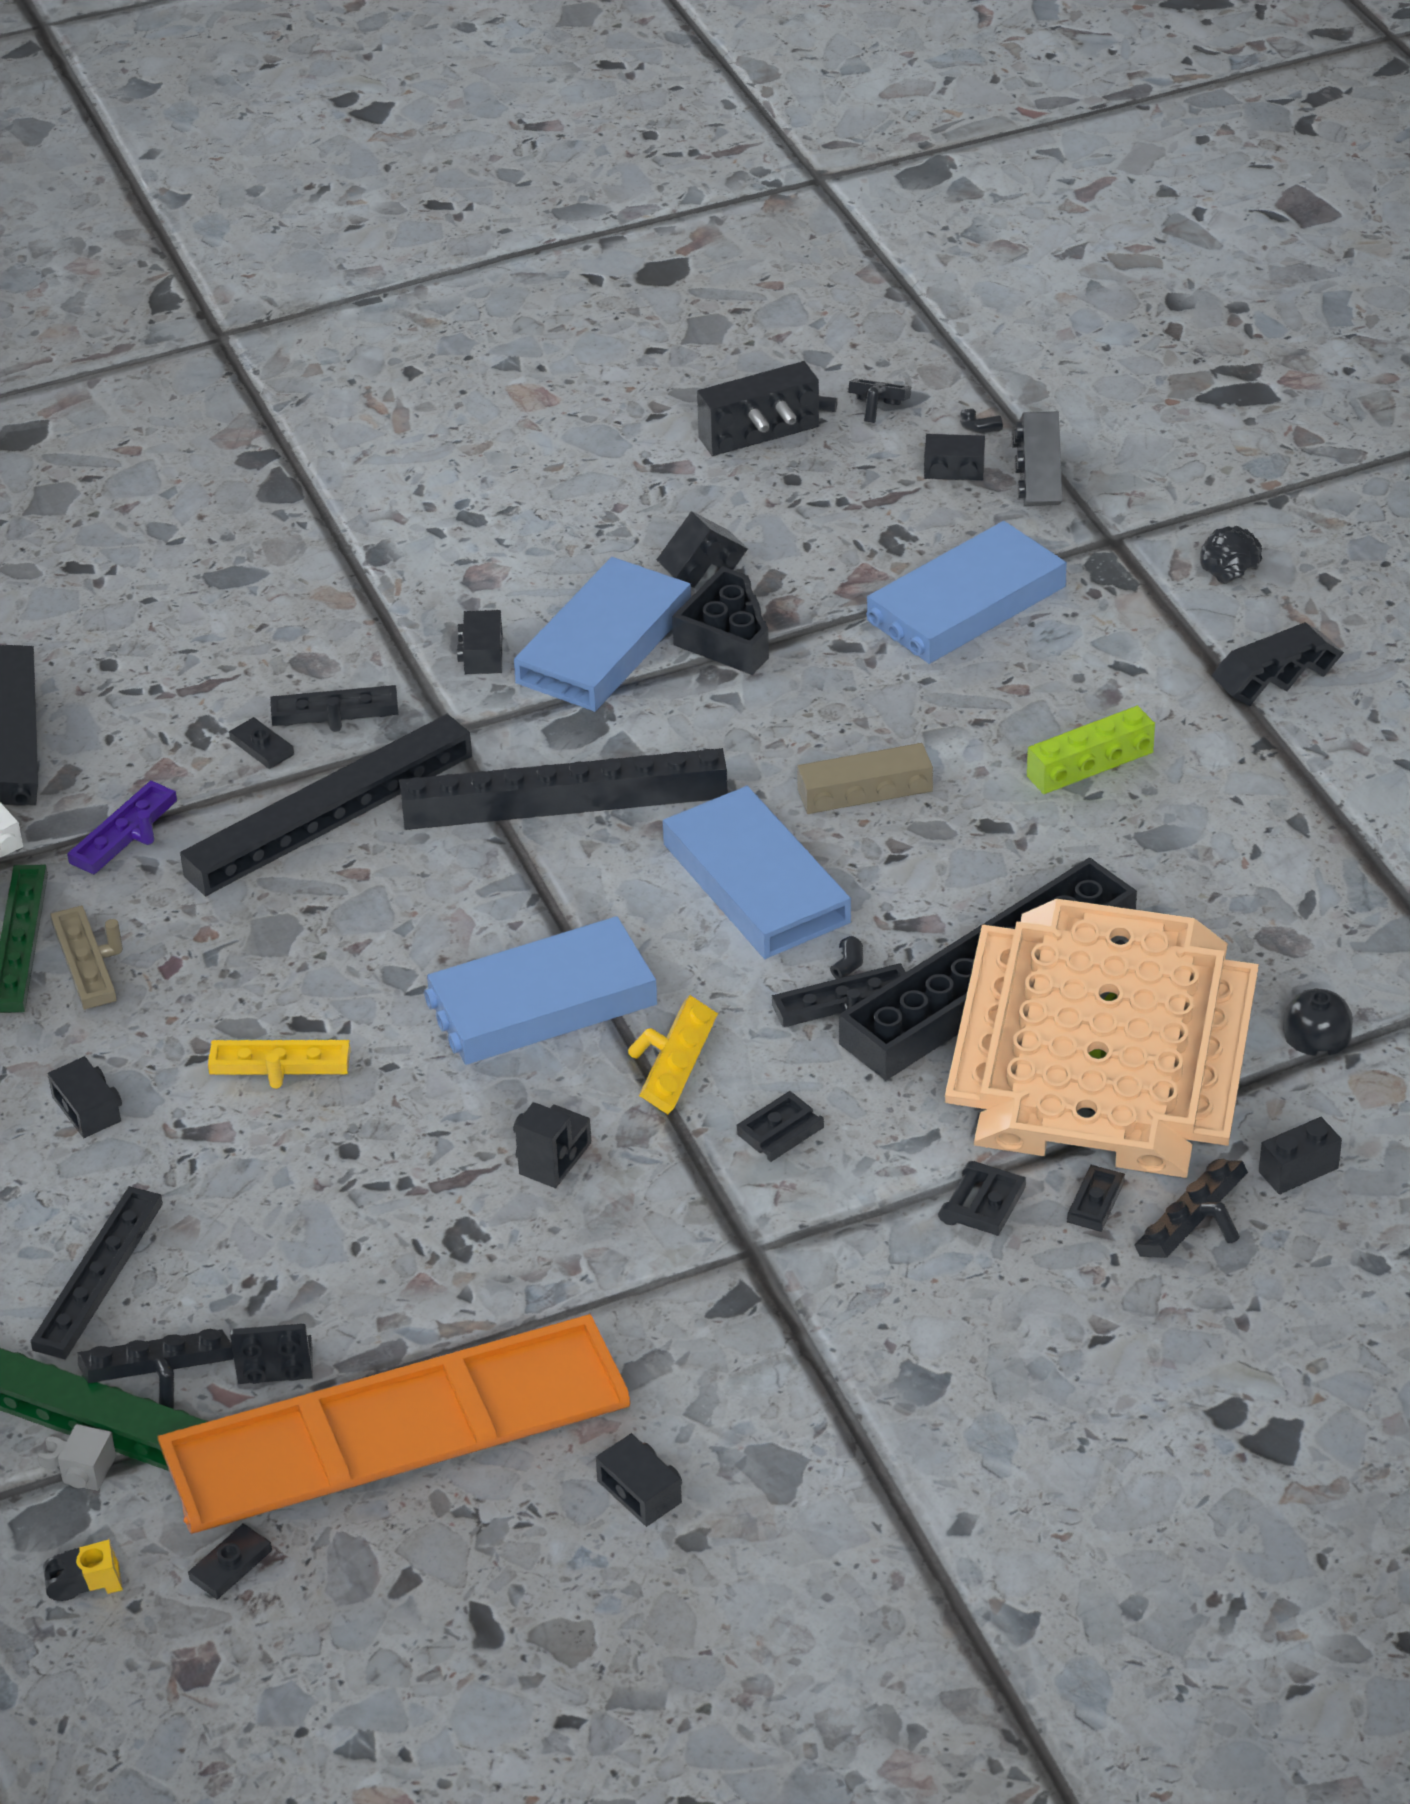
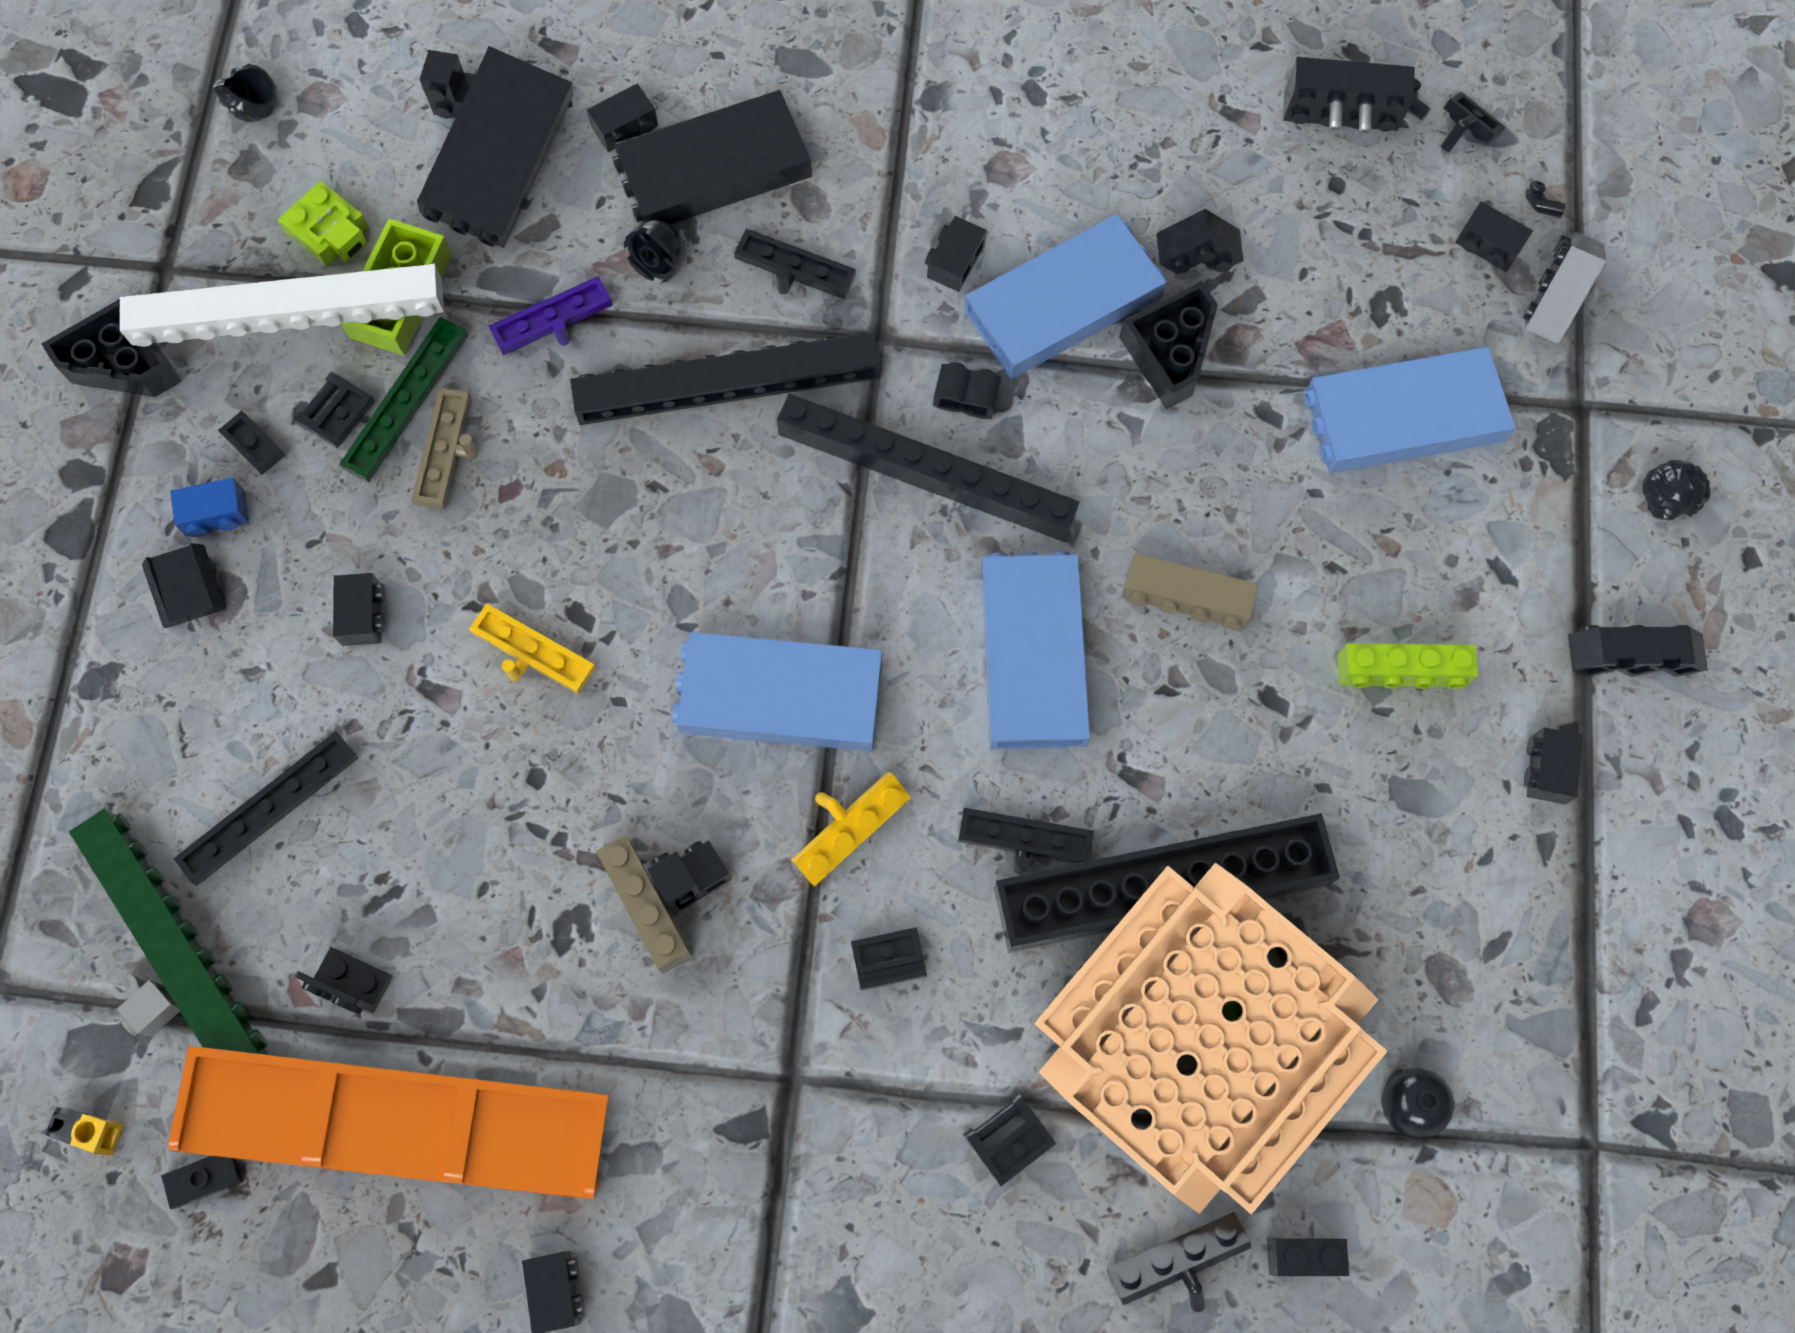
camera: 25 degrees right, 30 degrees up
black plate [78,1329,233,1409] -> none
black plate [229,717,294,769] -> none
black arm [830,936,863,979] -> none
black plate [1067,1165,1125,1232] -> none
none -> black brick [587,83,658,152]
none -> dark tan brick [596,835,692,974]
none -> black brick [612,90,812,225]
none -> black cylinder [624,220,686,283]
none -> black brick [933,362,1001,419]
none -> black brick [1524,727,1583,804]

